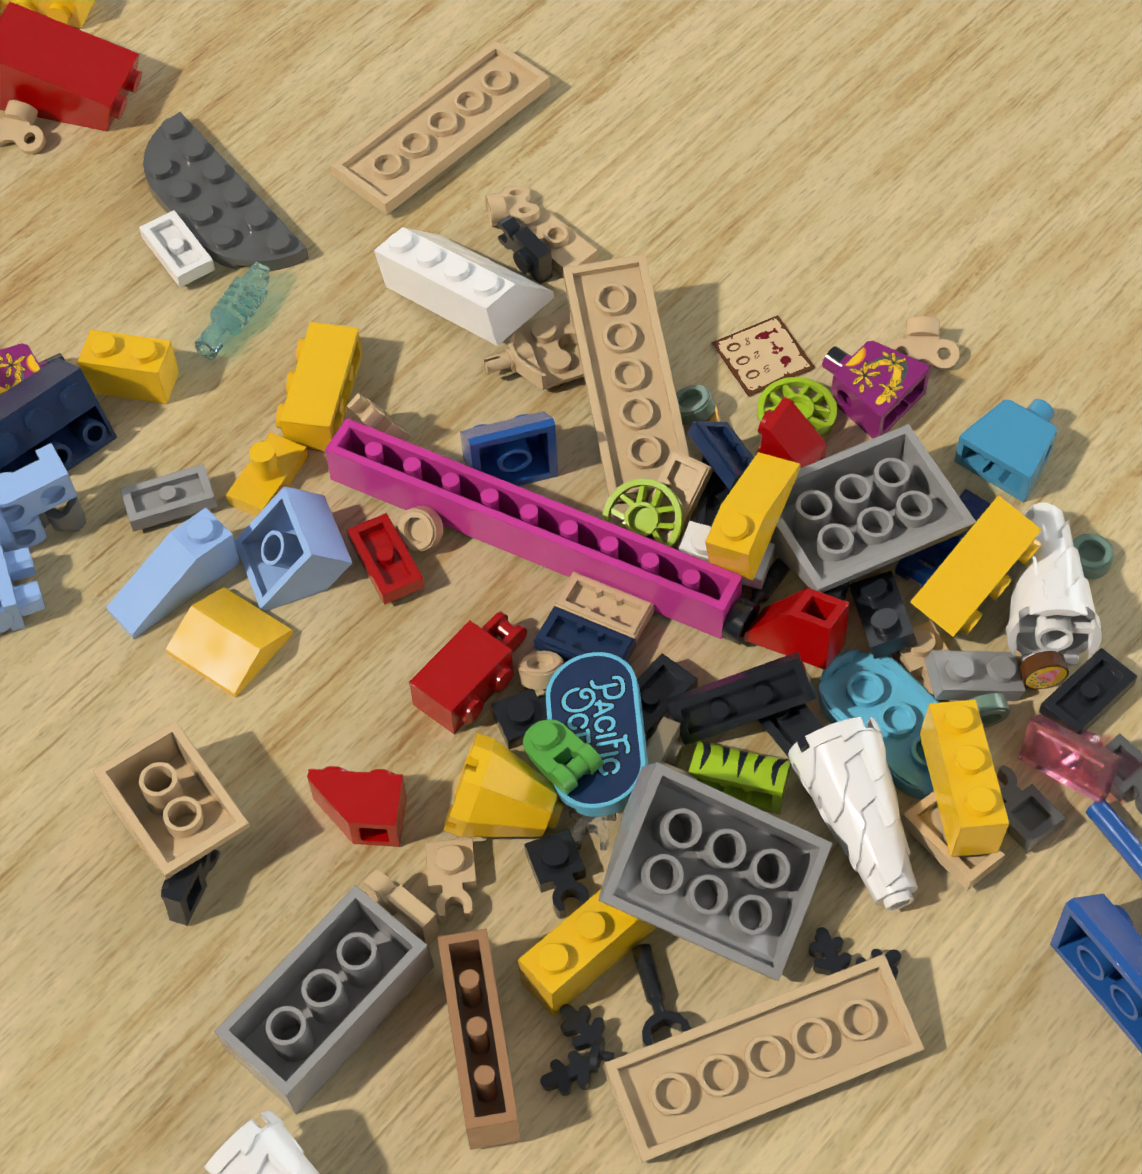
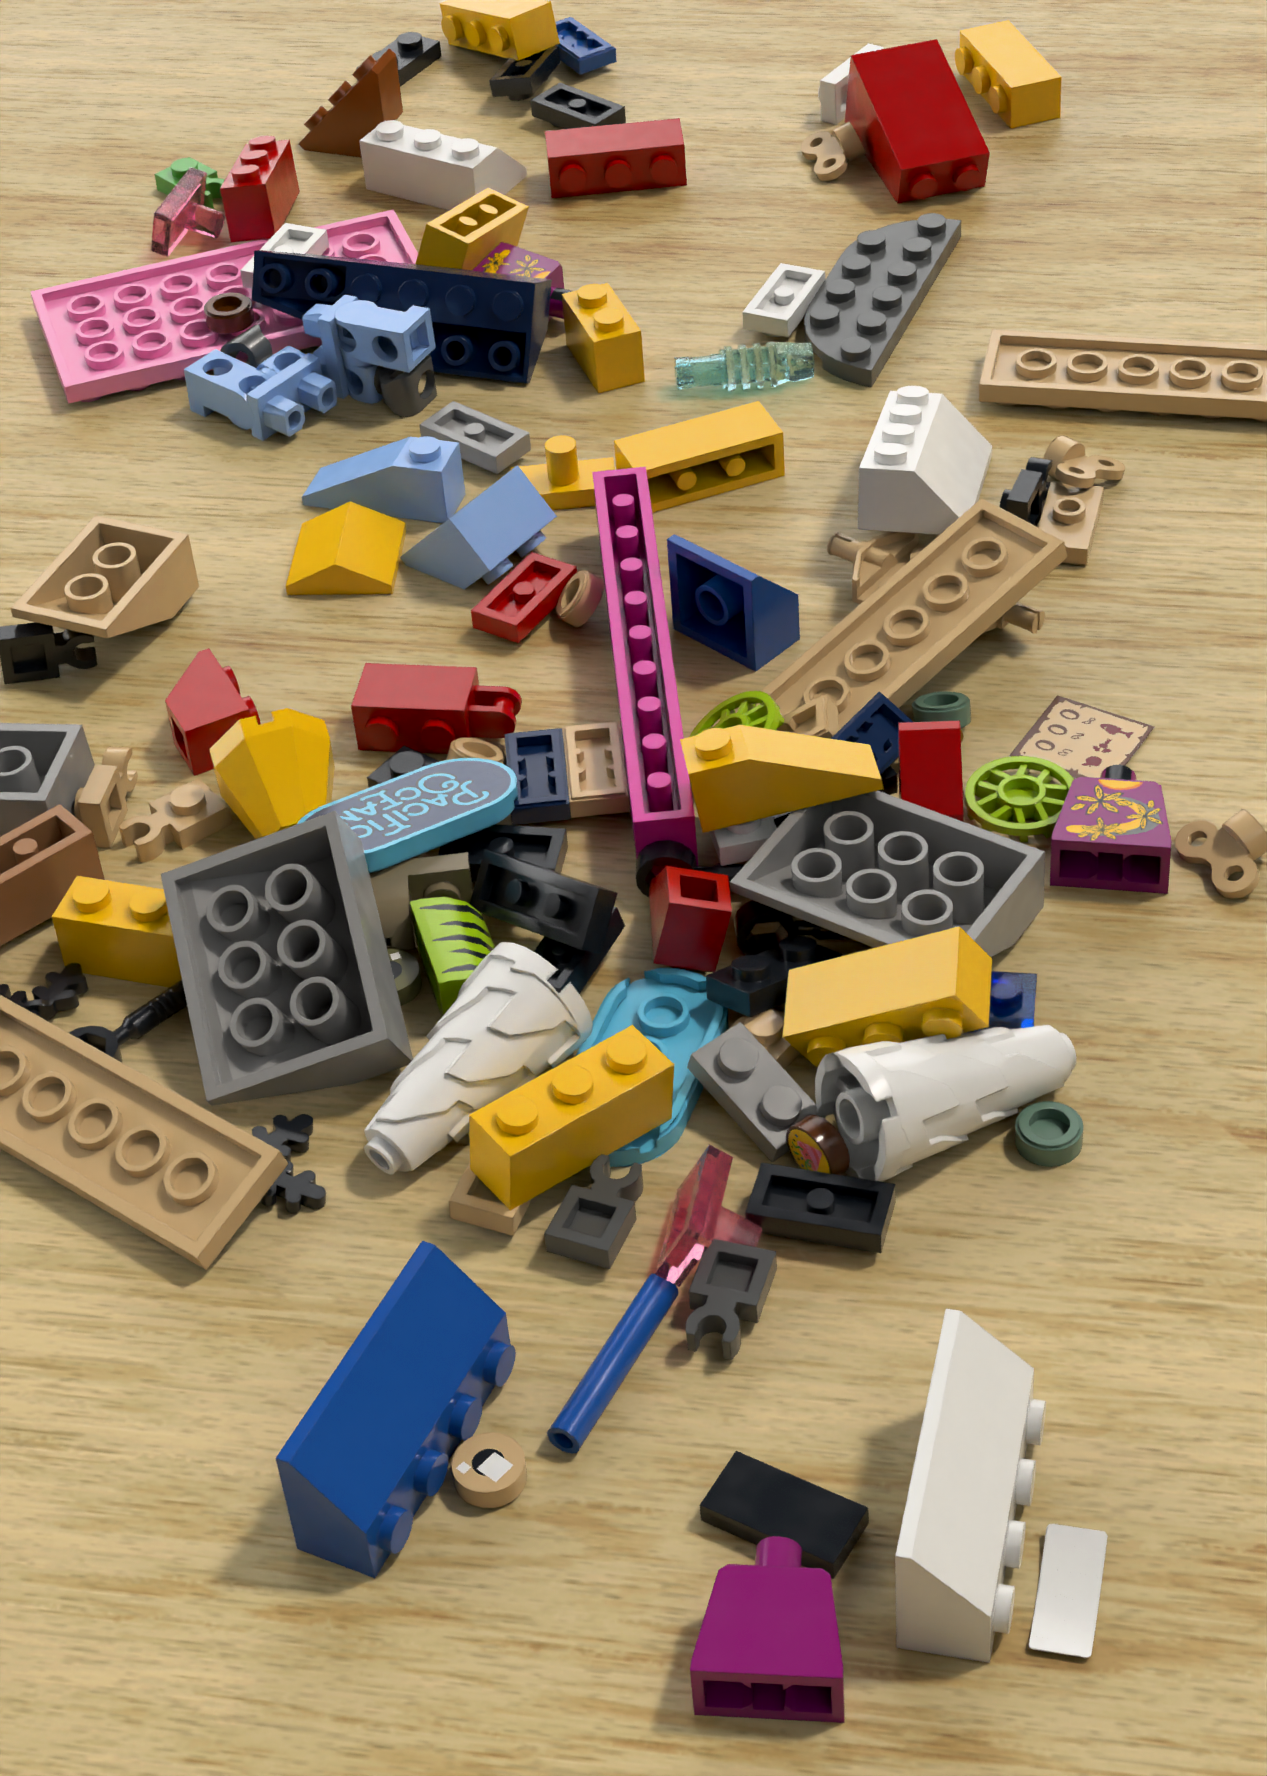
camera: 60 degrees right, 15 degrees down
tan plate [347,393,411,442] -> none
bright green plate [523,719,604,795] -> none
dark azure torso [954,399,1058,503] -> none
sand green tile [970,693,1010,728] -> none

